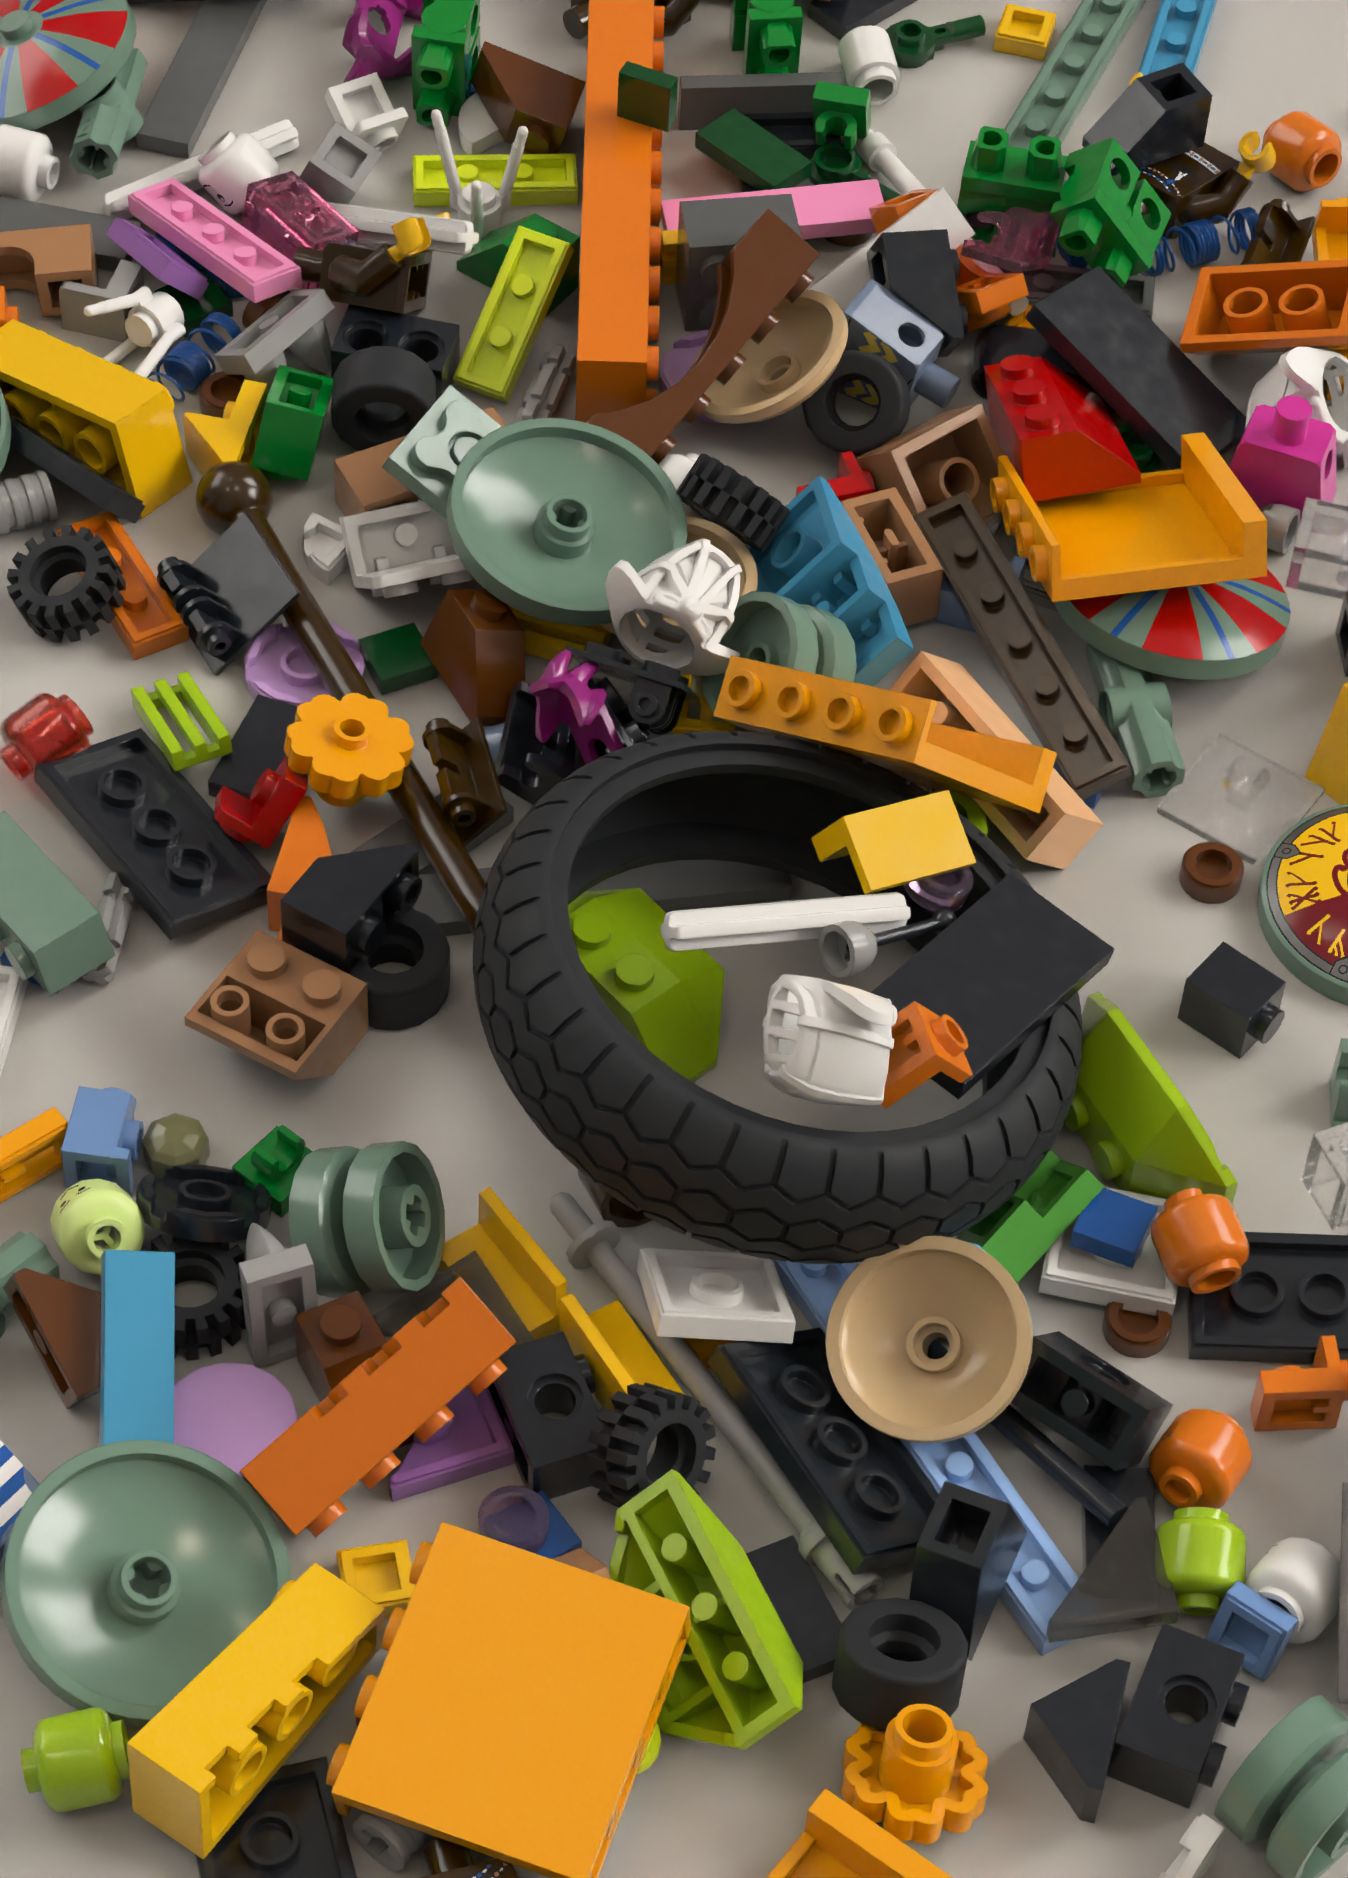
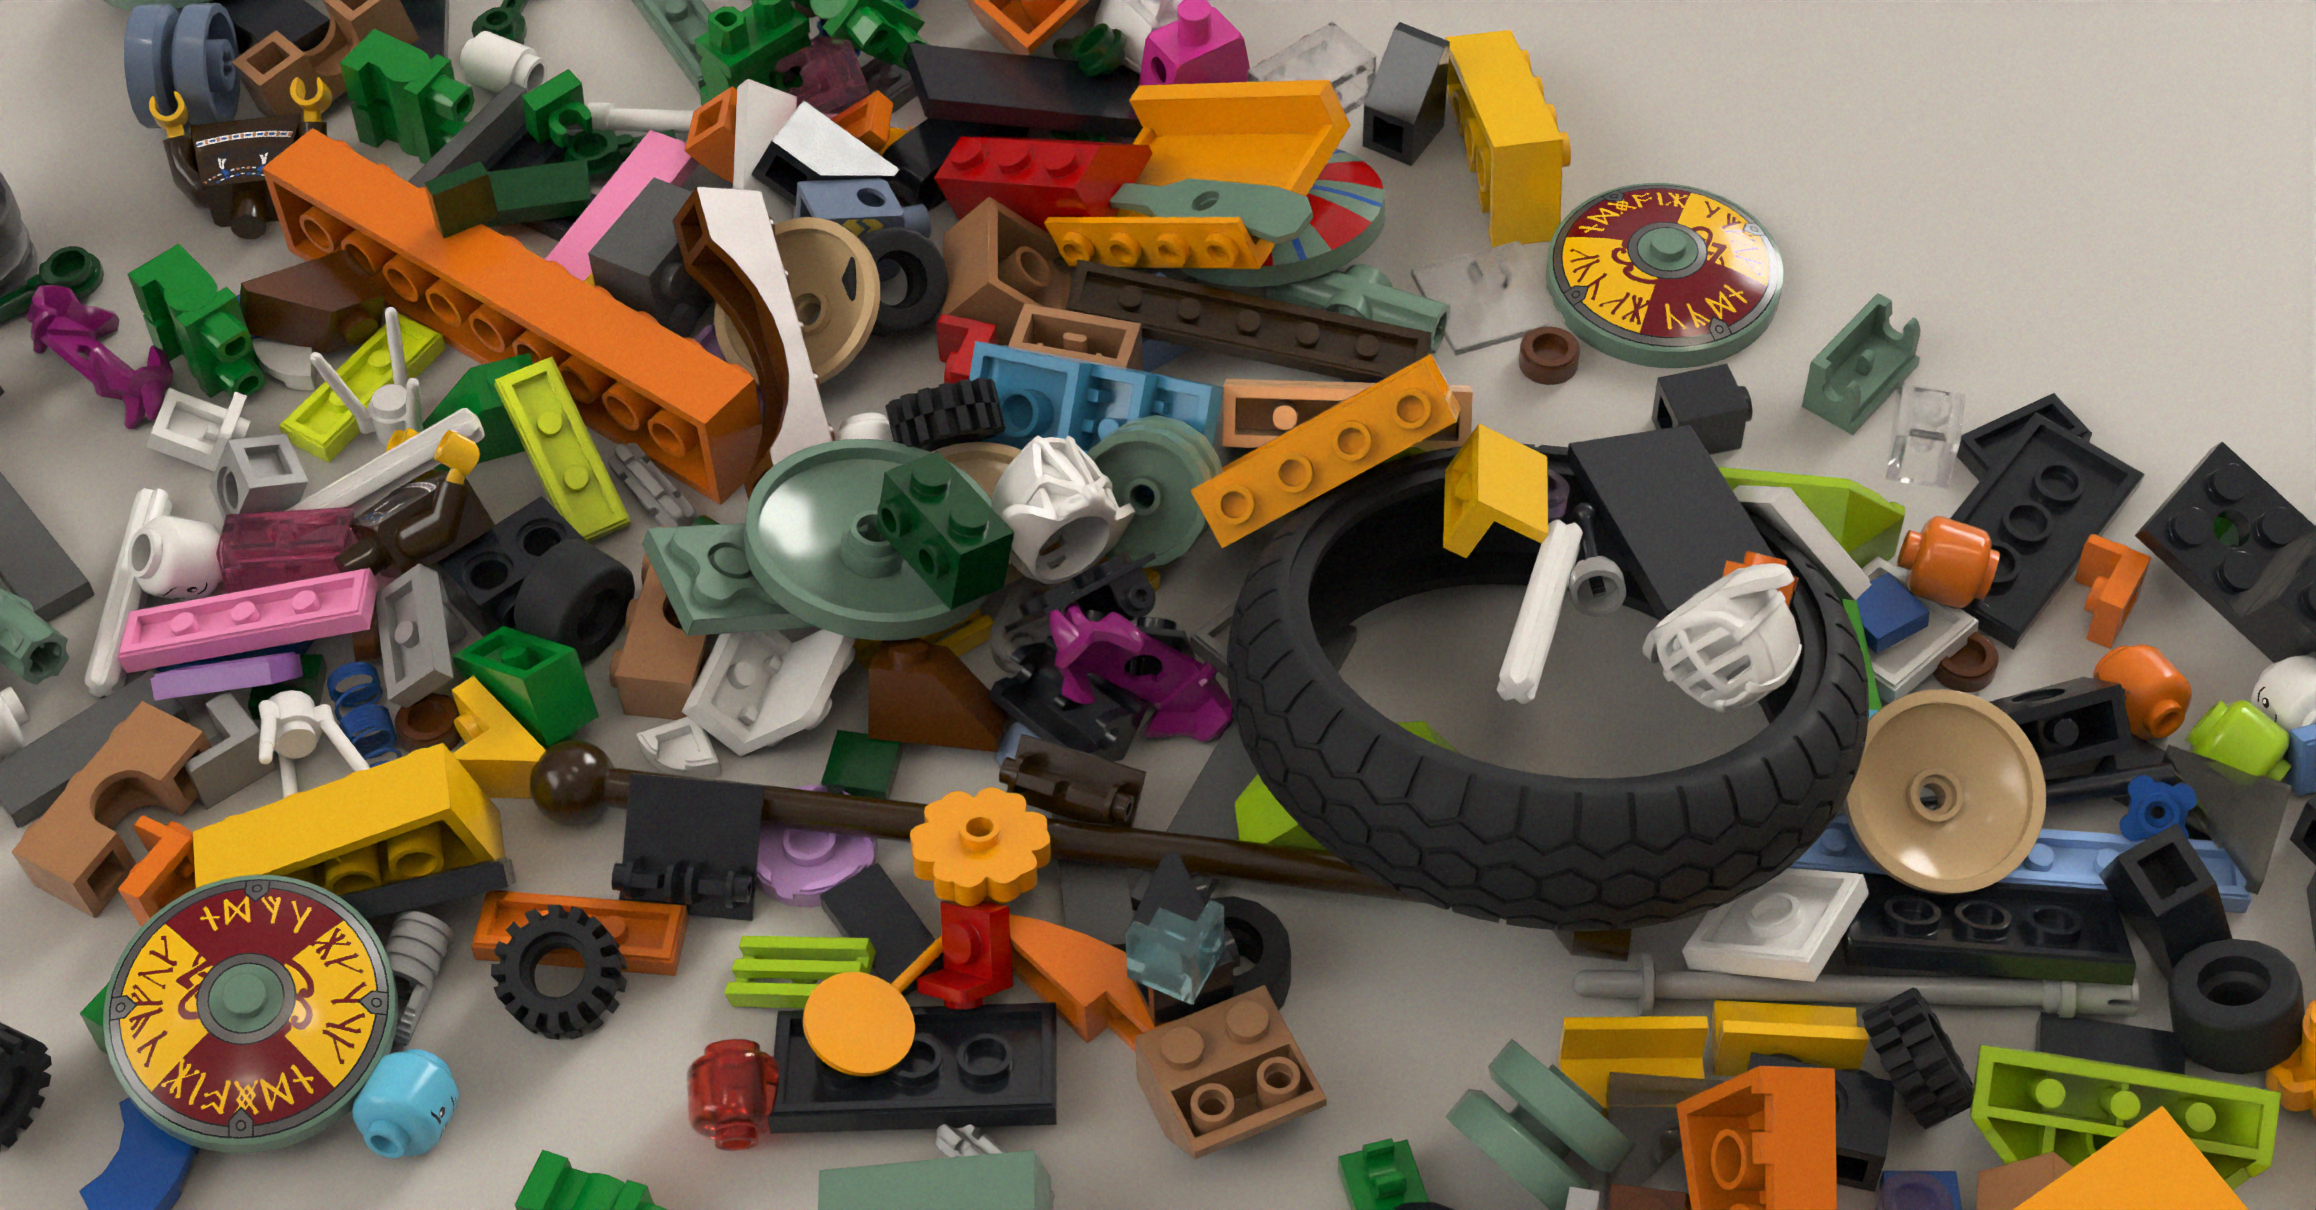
camera: 50 degrees left, 0 degrees up
none -> light orange piece [803,934,943,1076]
none -> dark green brick [876,451,1014,610]
none -> dark green plate [1053,23,1127,77]
none -> sand green piece [1109,178,1313,244]
none -> clear light blue panel [1125,900,1224,1005]
none -> white tile [1733,485,1872,601]
none -> blue plate [2119,775,2197,841]

